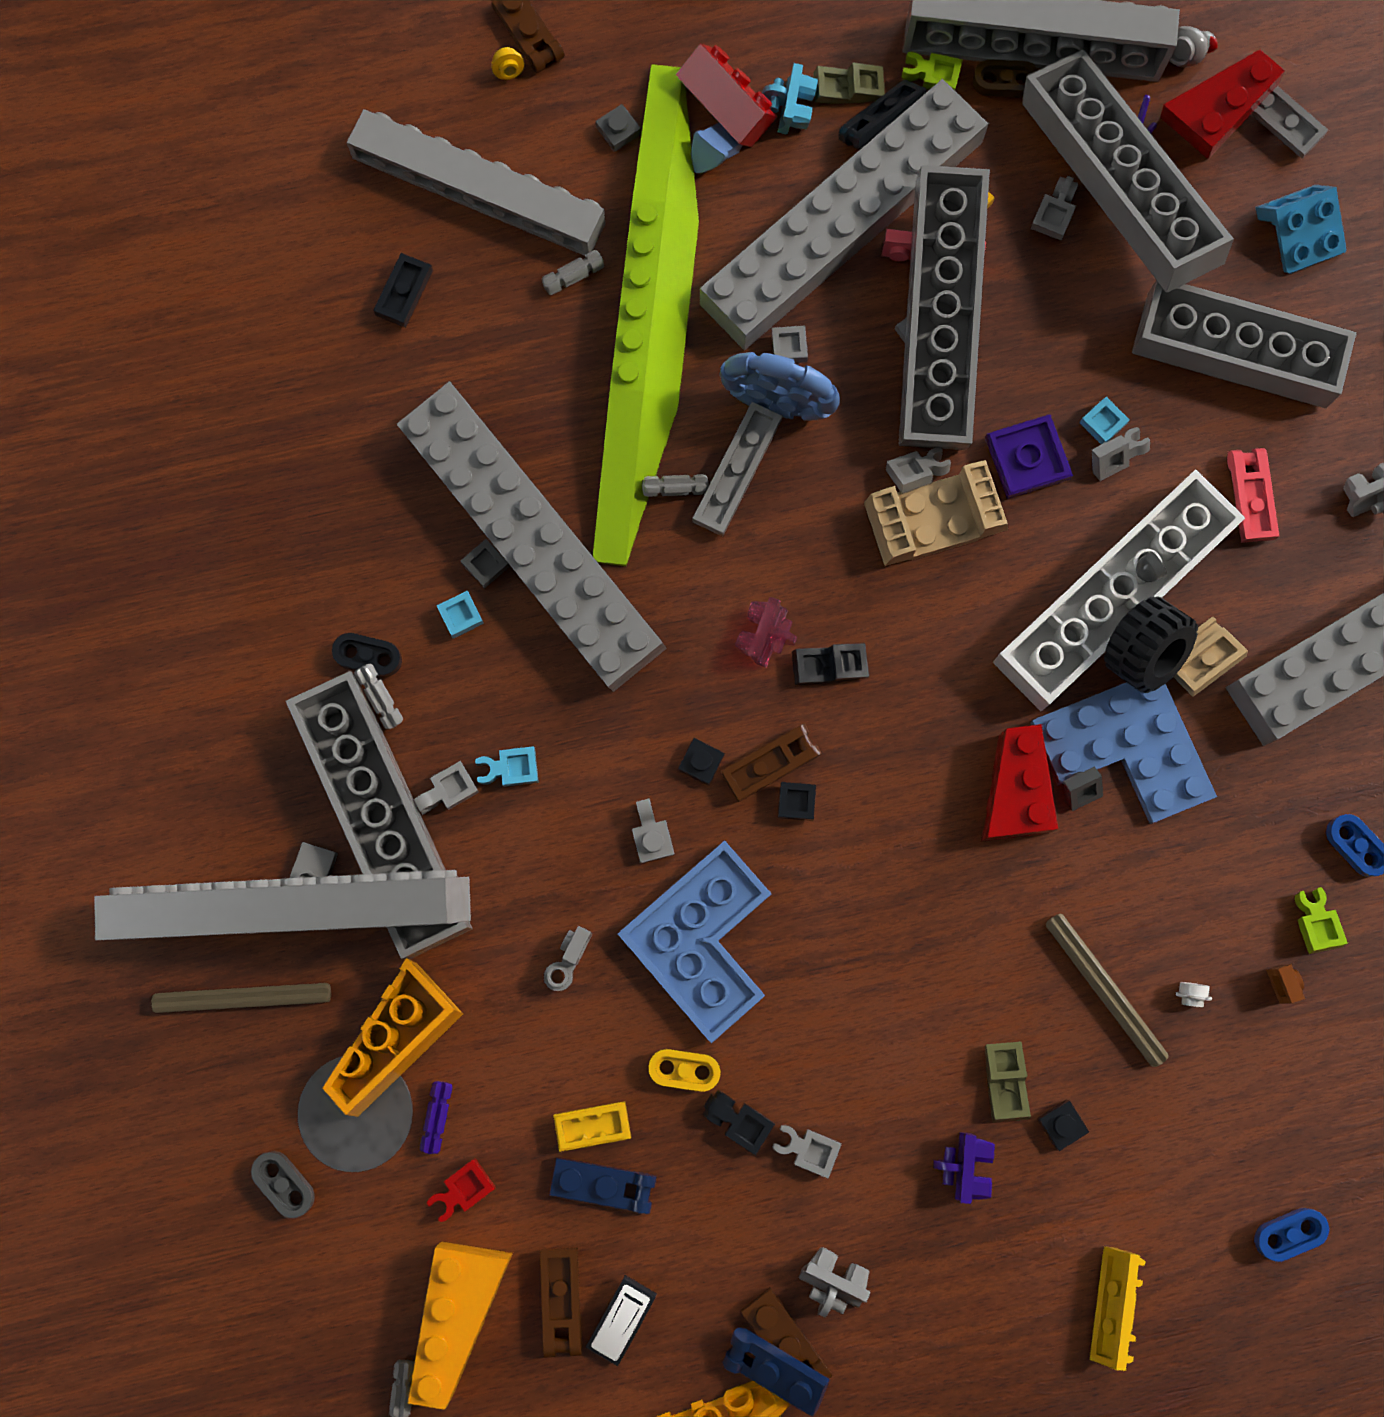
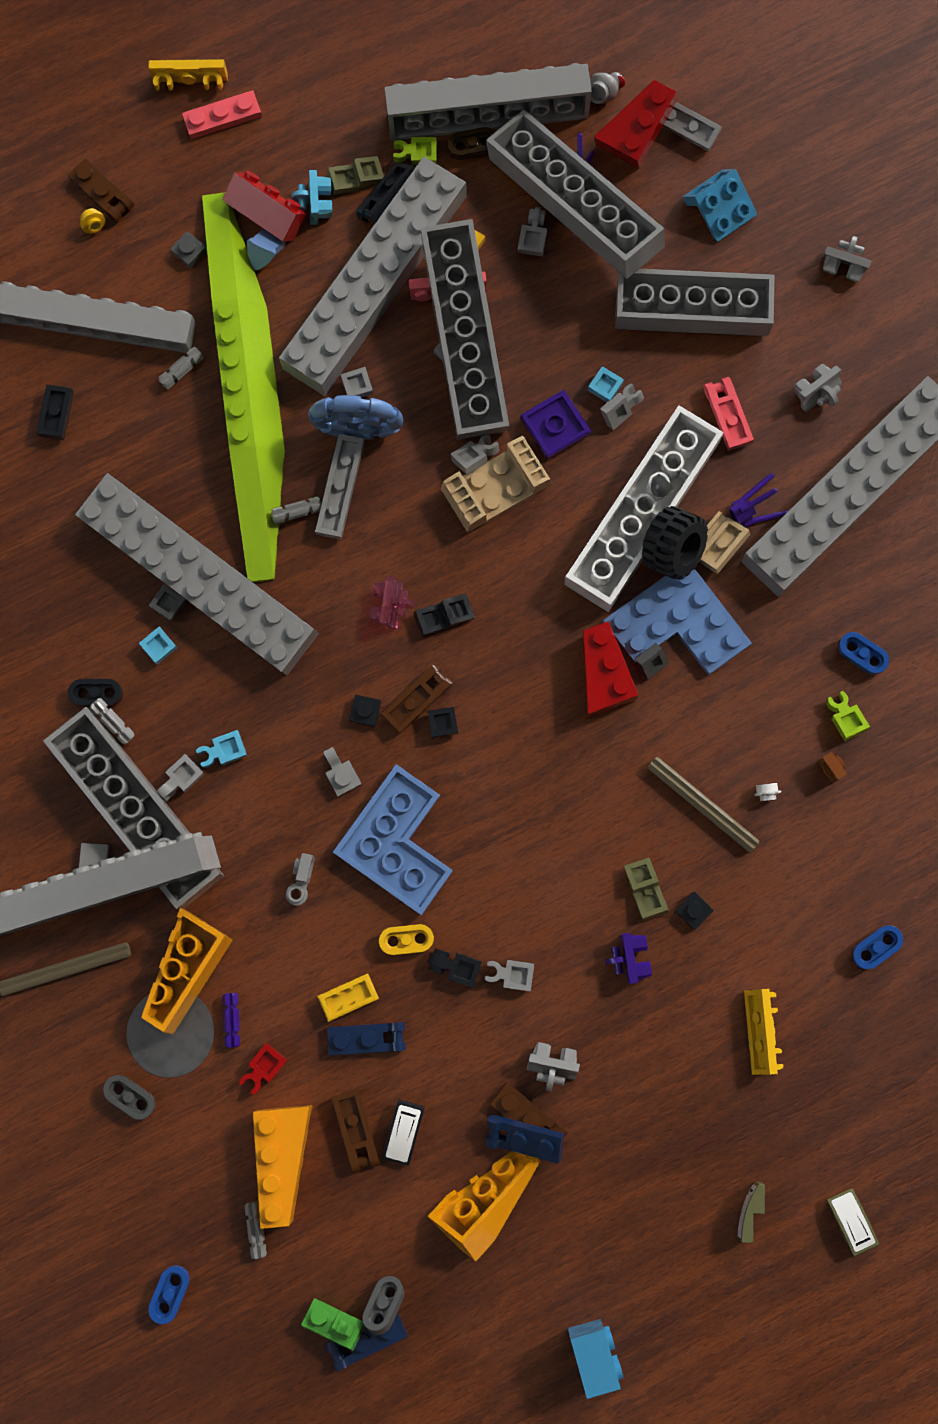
camera: 10 degrees left, 0 degrees up
none -> dark purple plant [728,473,788,528]

